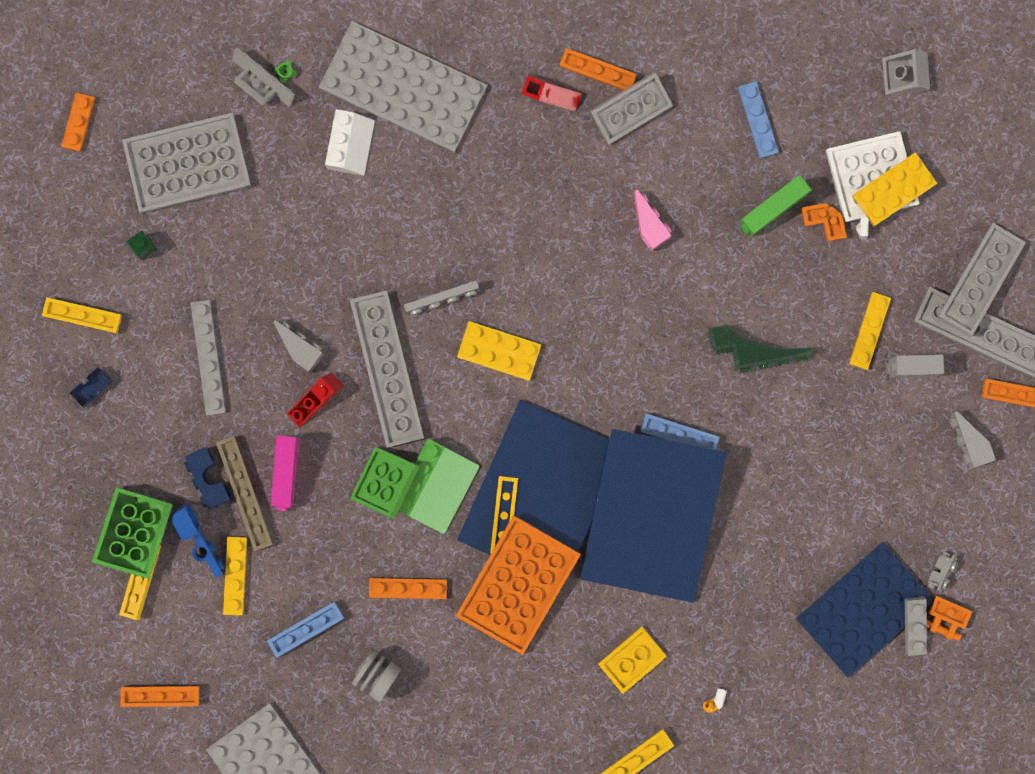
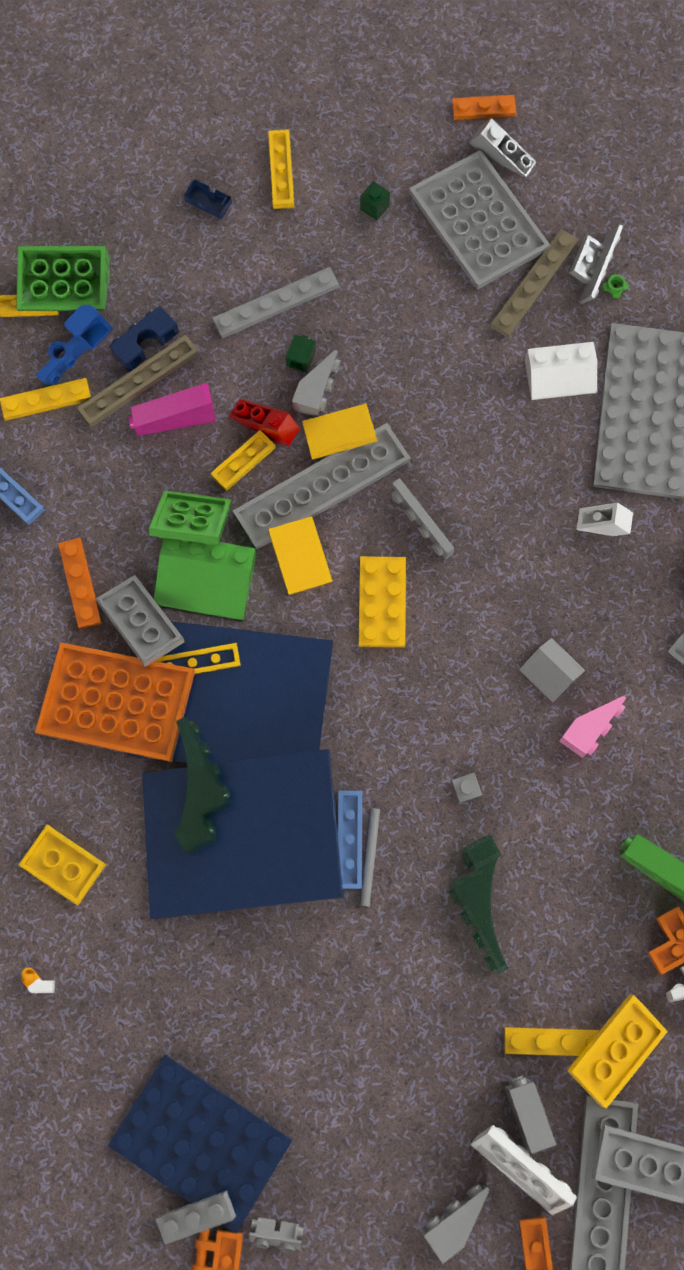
camera: 75 degrees right, 10 degrees down
none -> light grey tile [96,575,184,667]
none -> clear green arch [174,717,232,854]
none -> yellow plate [210,430,276,492]
none -> yellow tile [268,516,333,596]
none -> dark green brick [286,334,316,373]
none -> yellow tile [302,403,377,460]
none -> light grey bar [360,808,380,907]
none -> light grey plate [451,773,482,804]
none -> light grey slope [469,118,536,178]
none -> white plate [471,1125,577,1215]
none -> dark tan plate [490,229,579,338]
none -> light grey slope [519,638,585,703]
none -> yellow plate [567,994,668,1109]
none -> white slope [577,503,633,536]

